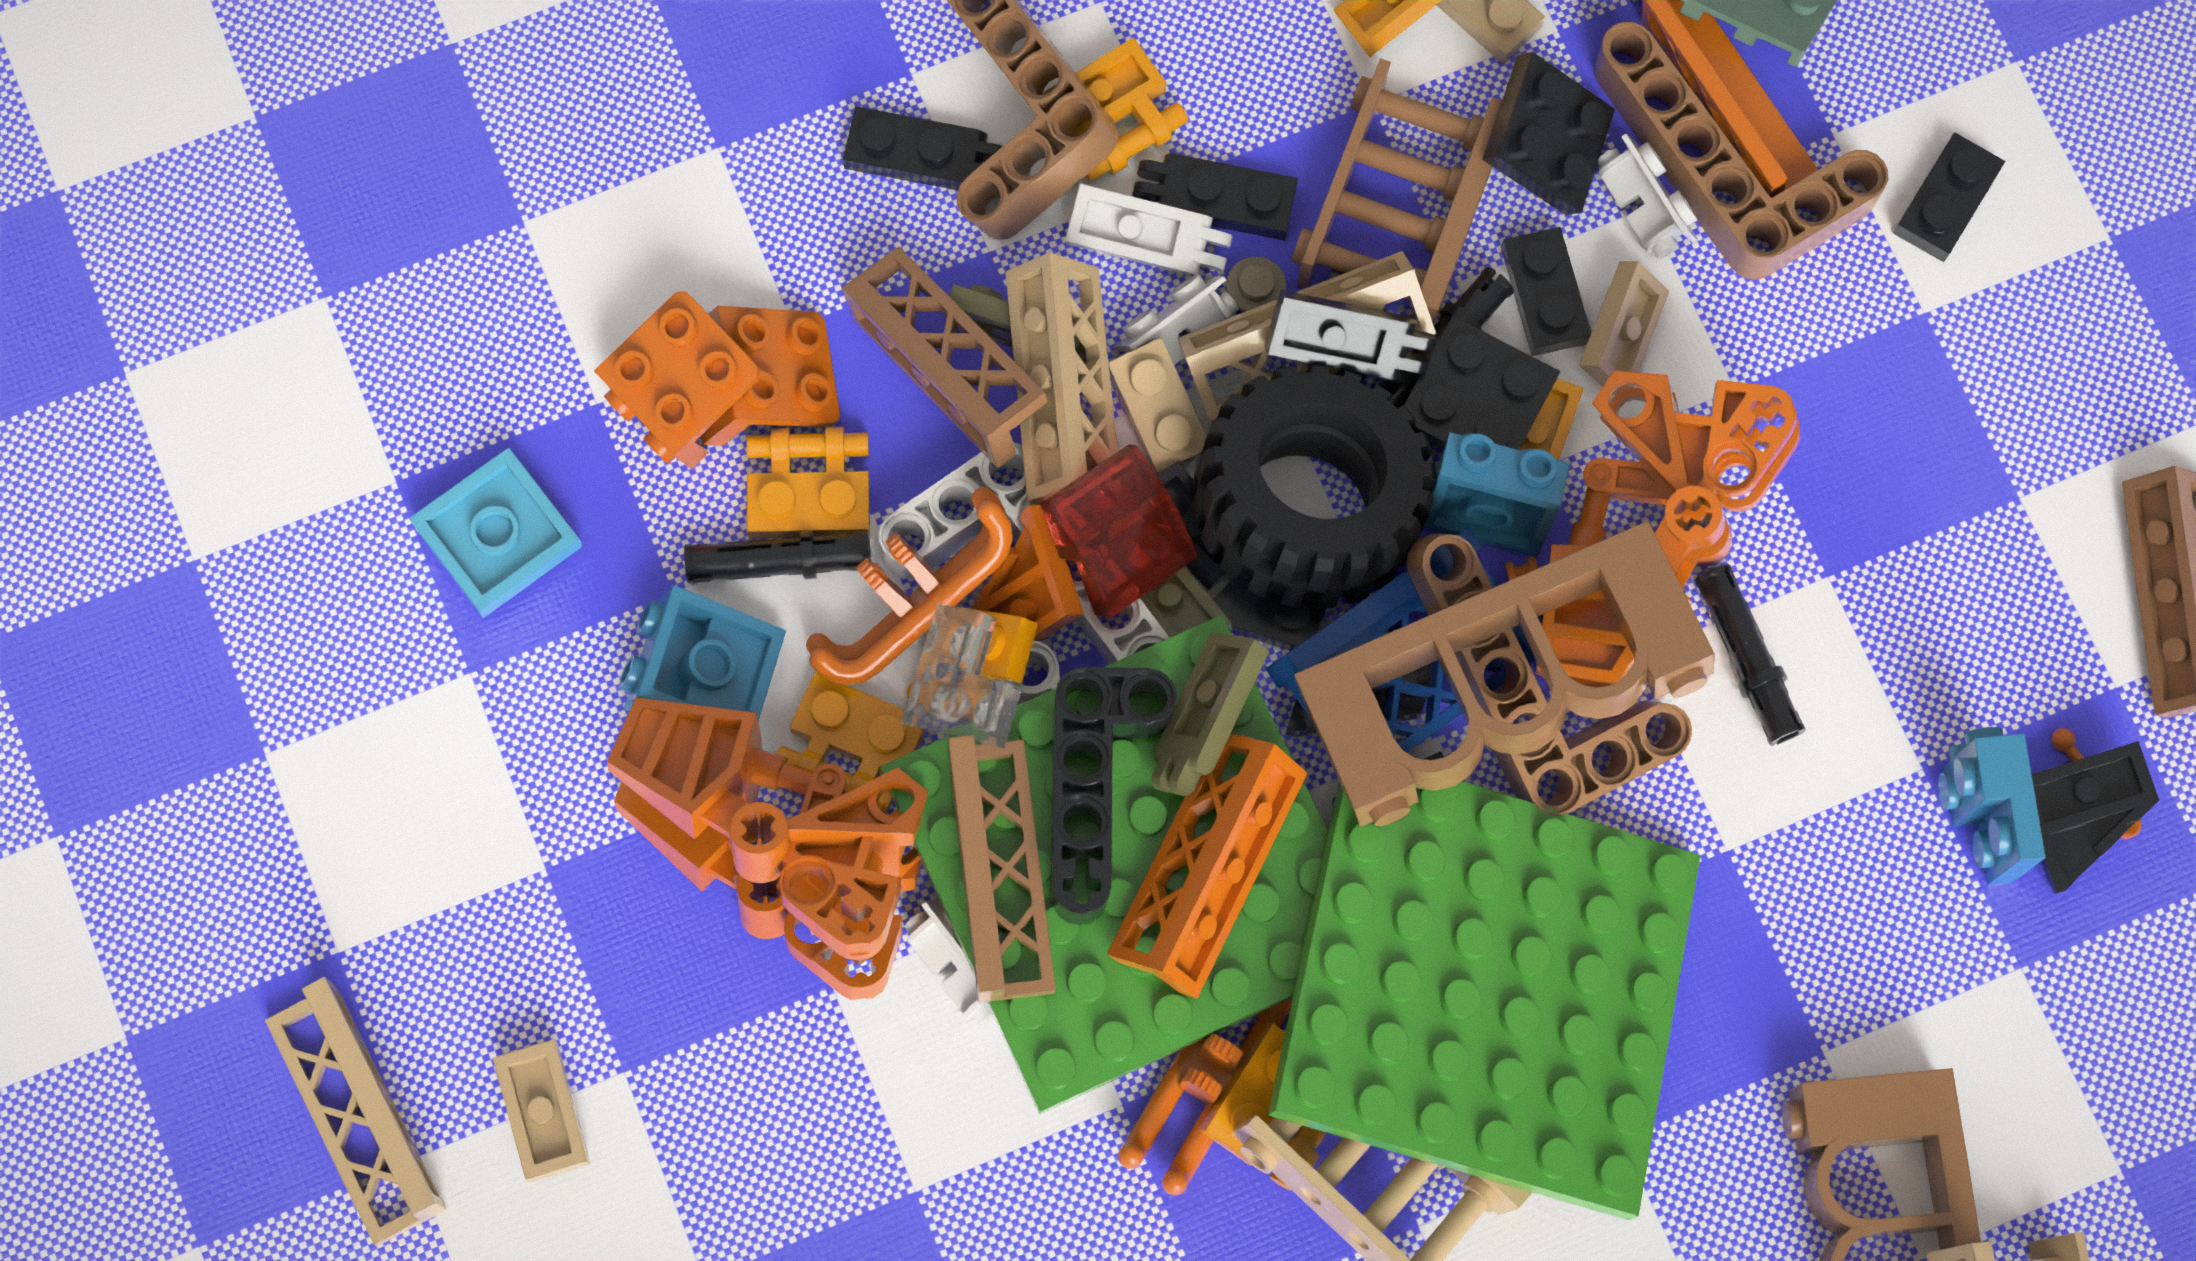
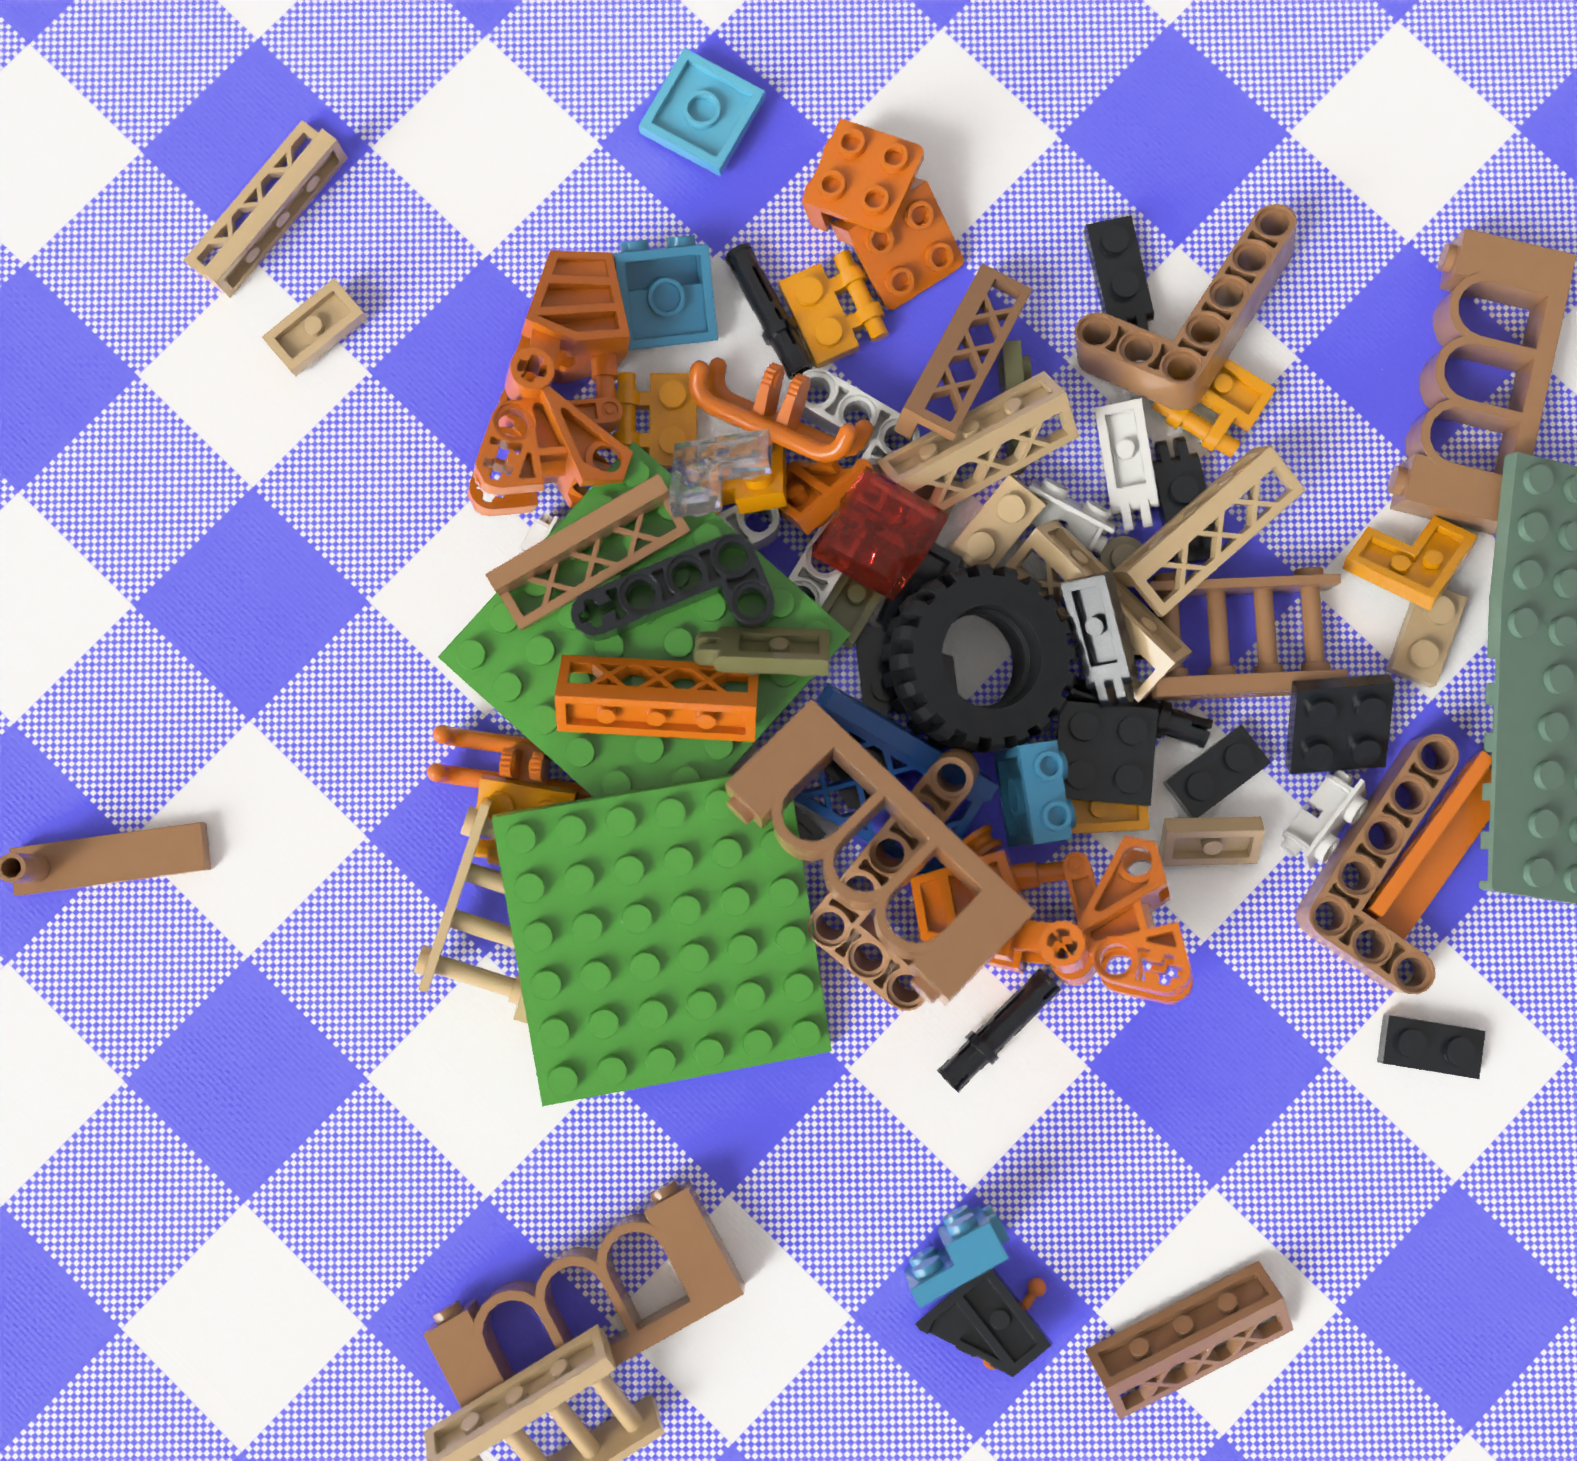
camera: 70 degrees right, 10 degrees up
none -> tan fence [1112,445,1306,617]

